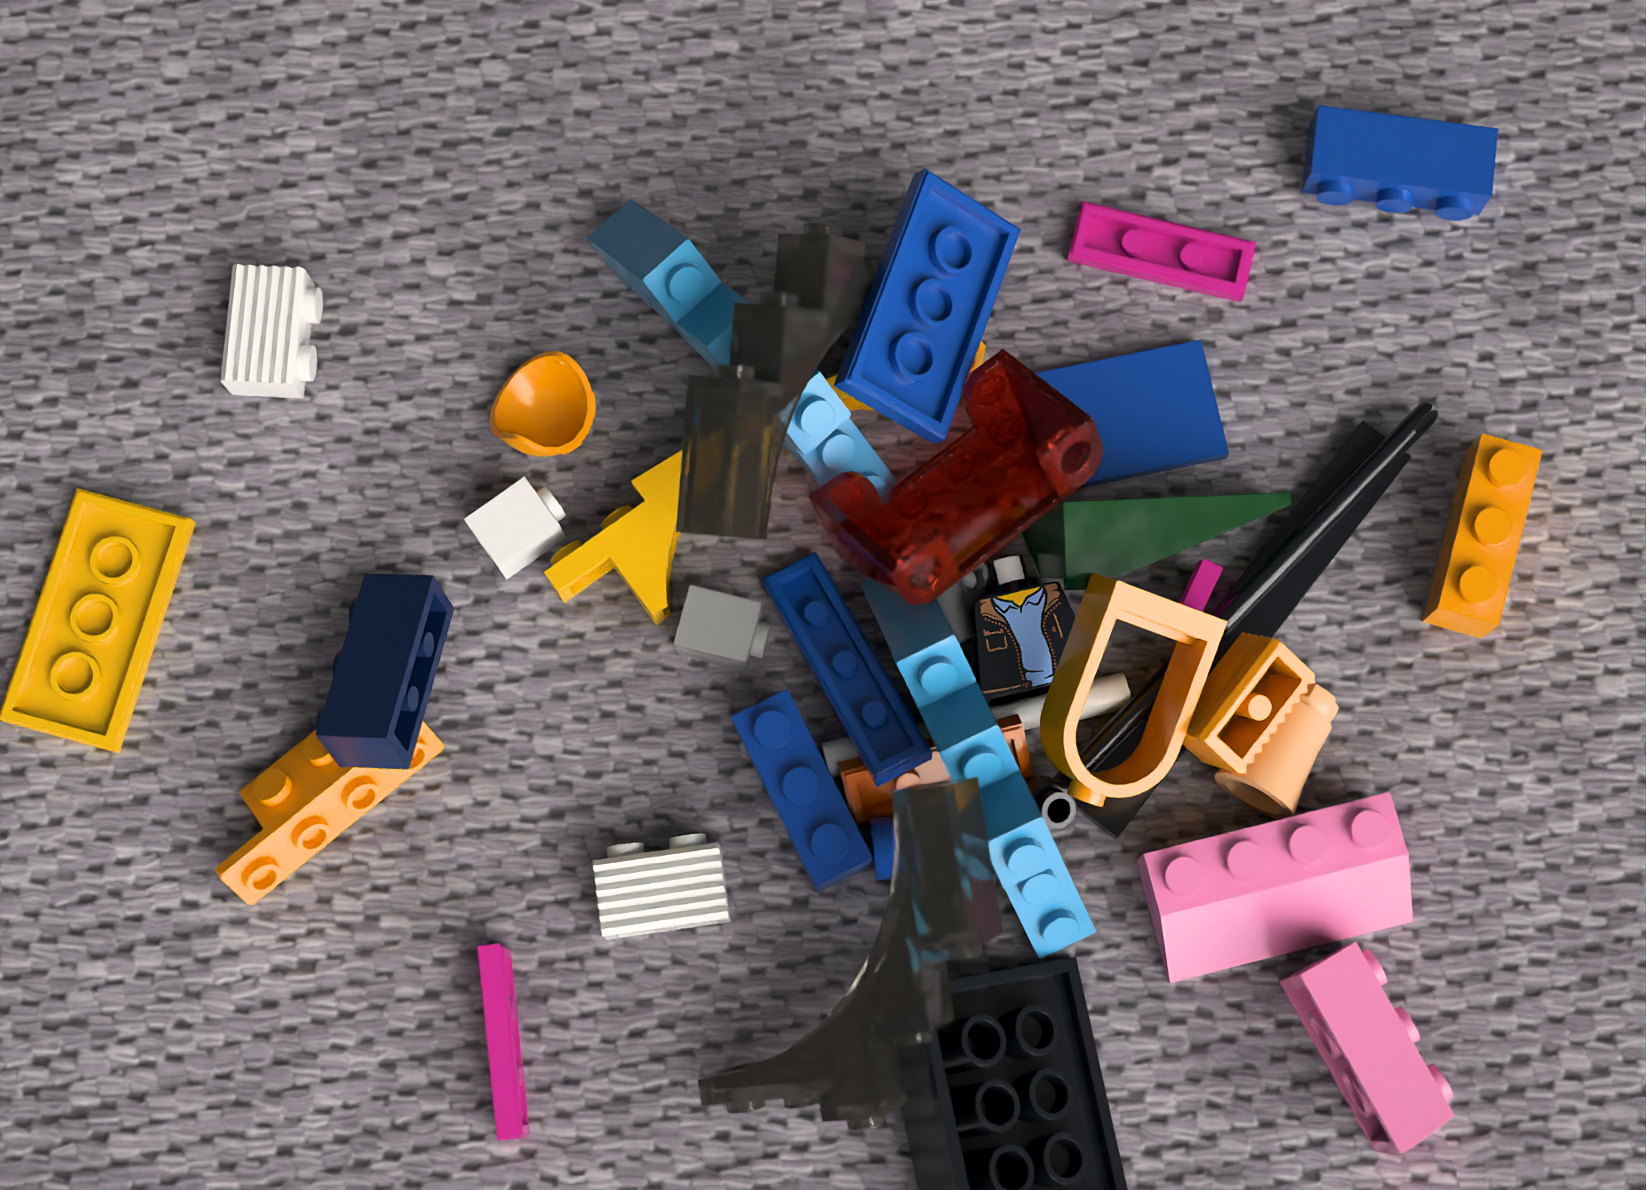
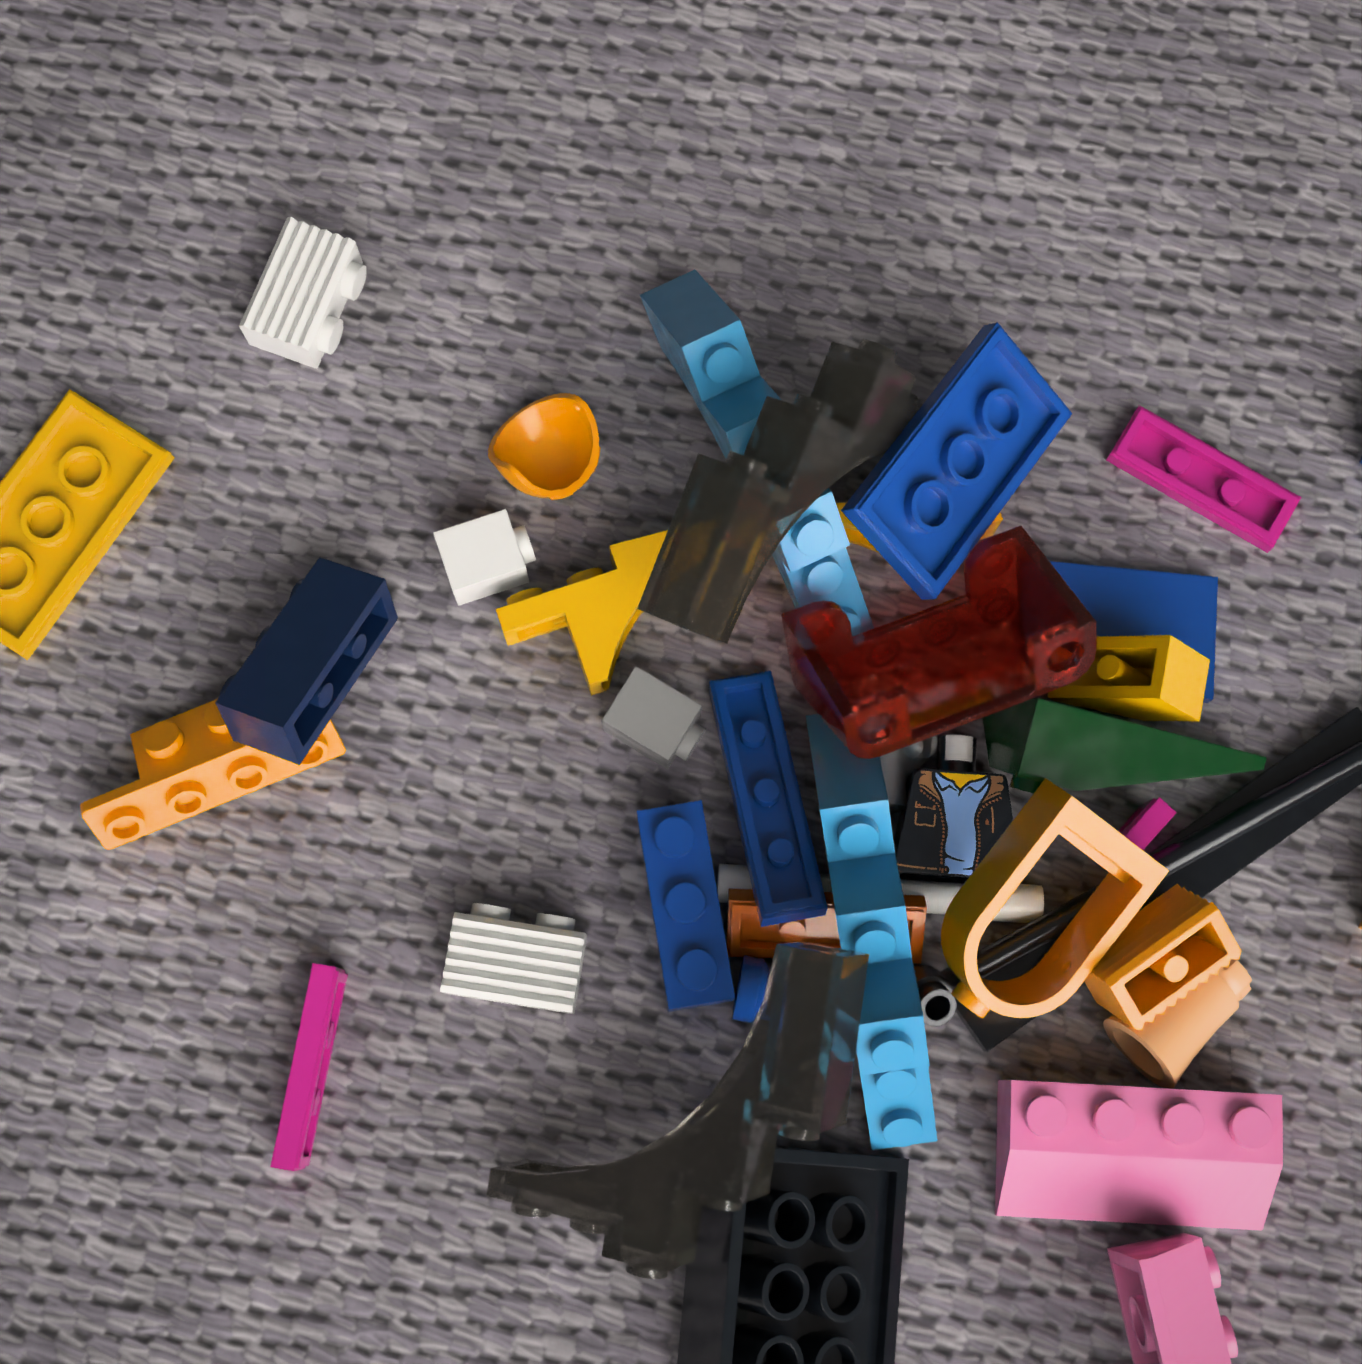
camera: 10 degrees right, 0 degrees up
none -> yellow slope [1048,635,1210,722]

